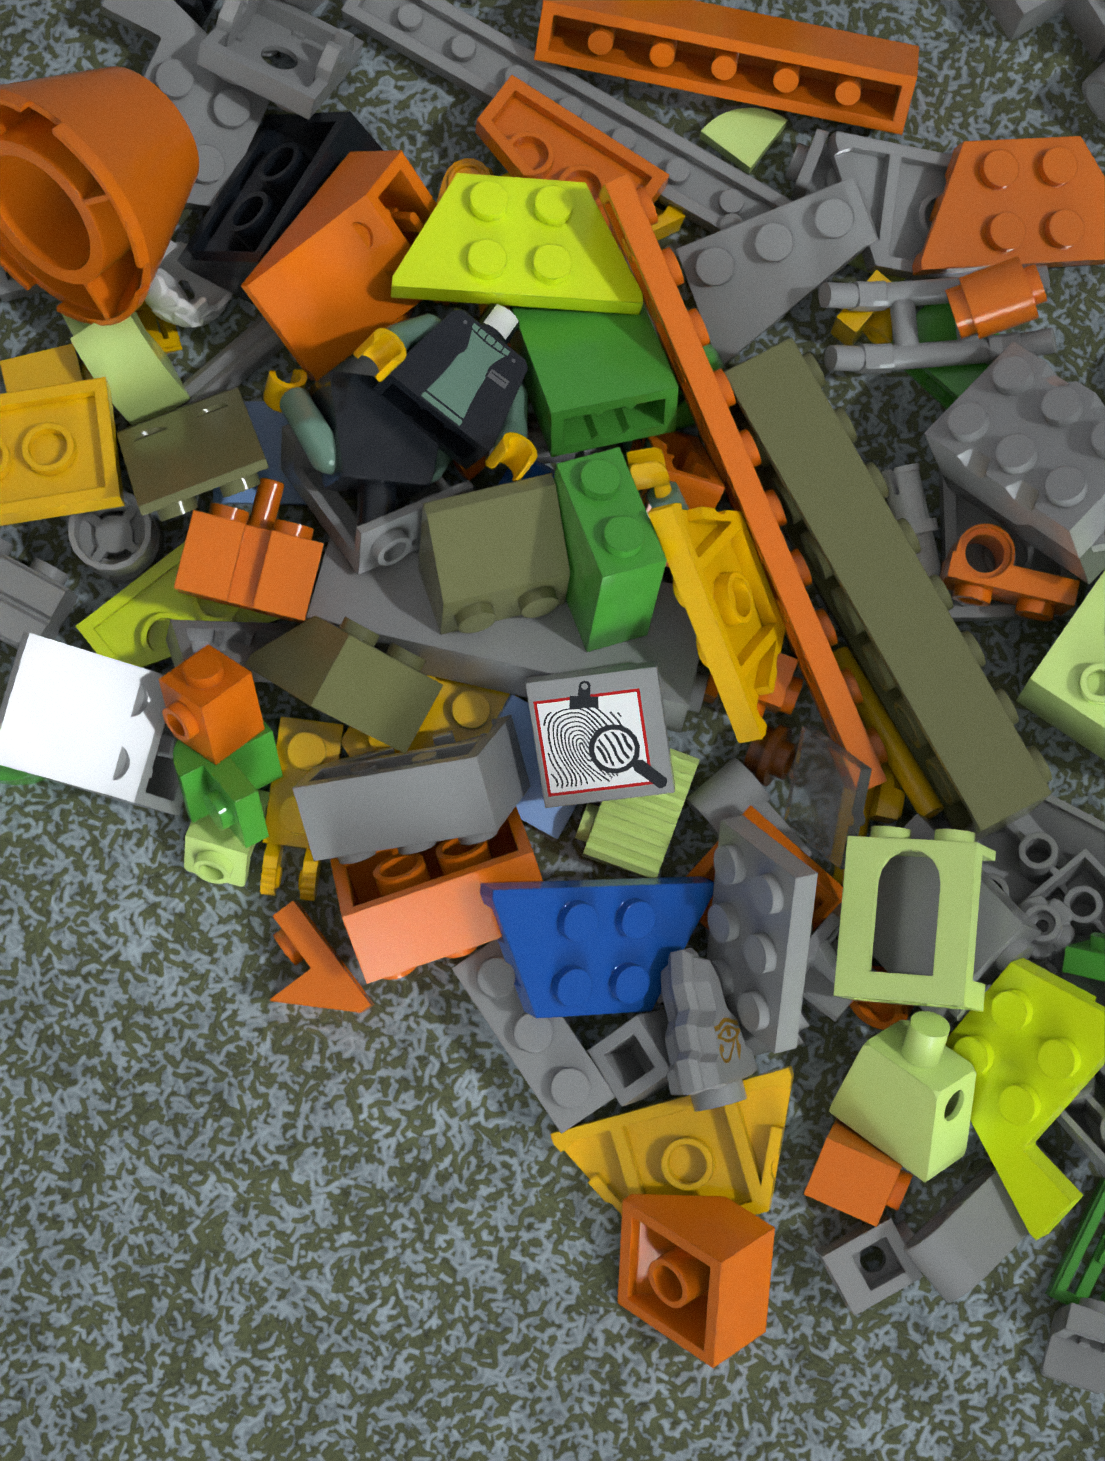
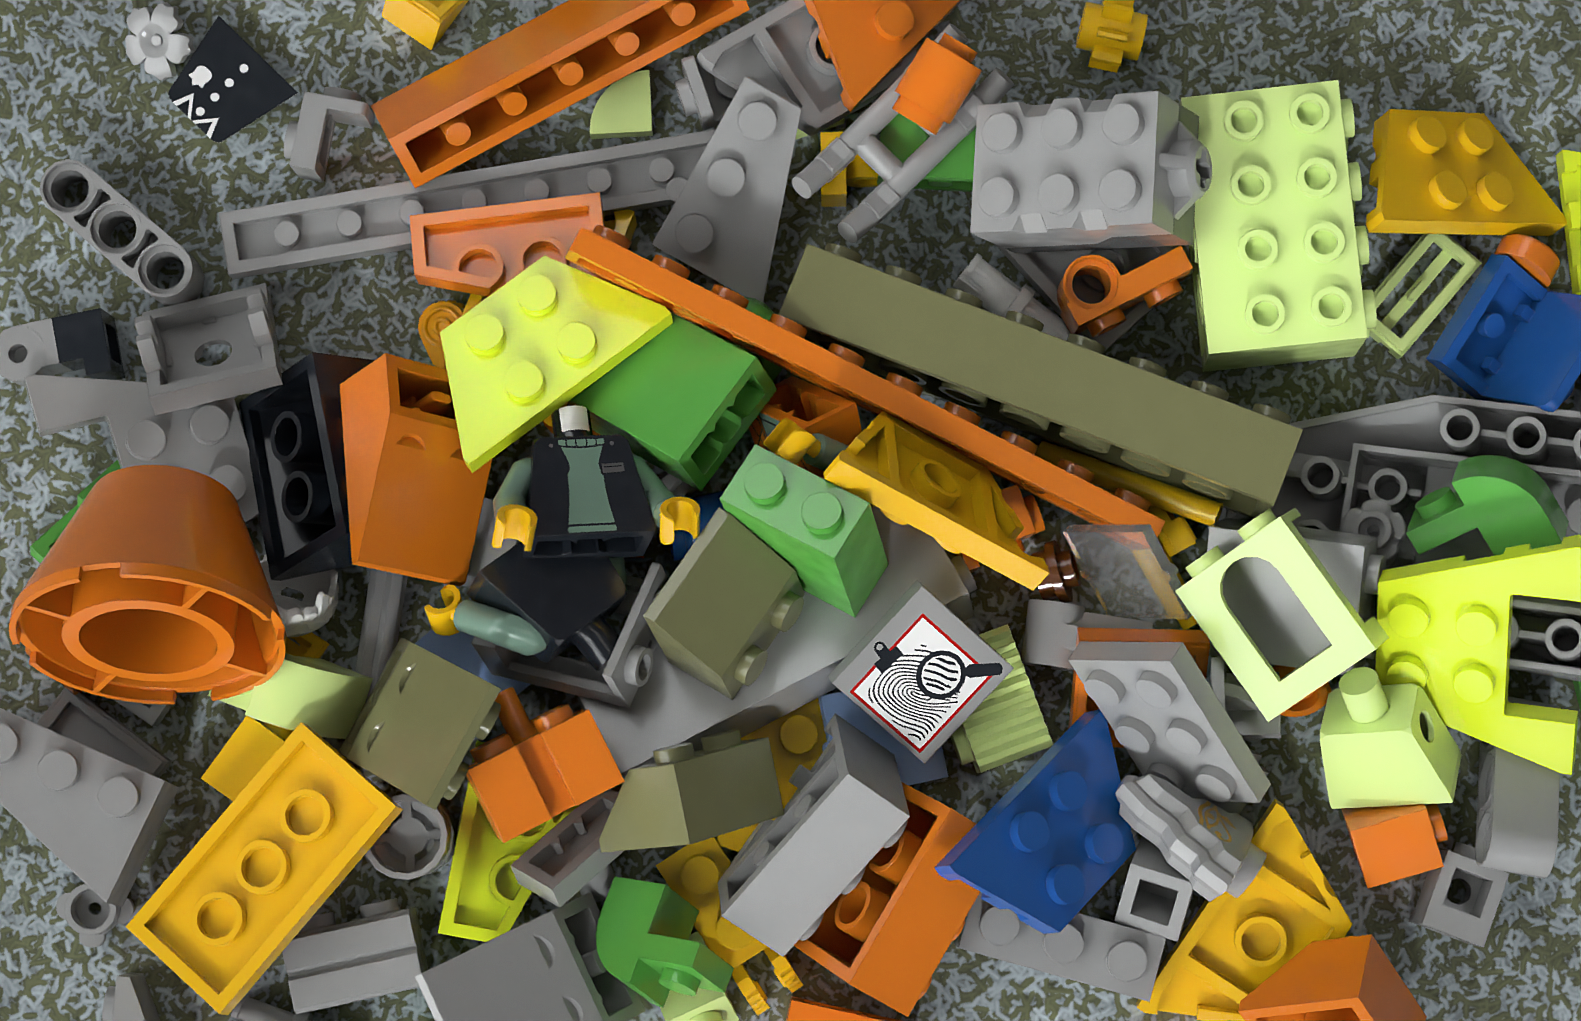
camera: 40 degrees left, 0 degrees up
orange brick [158,644,265,765] -> none

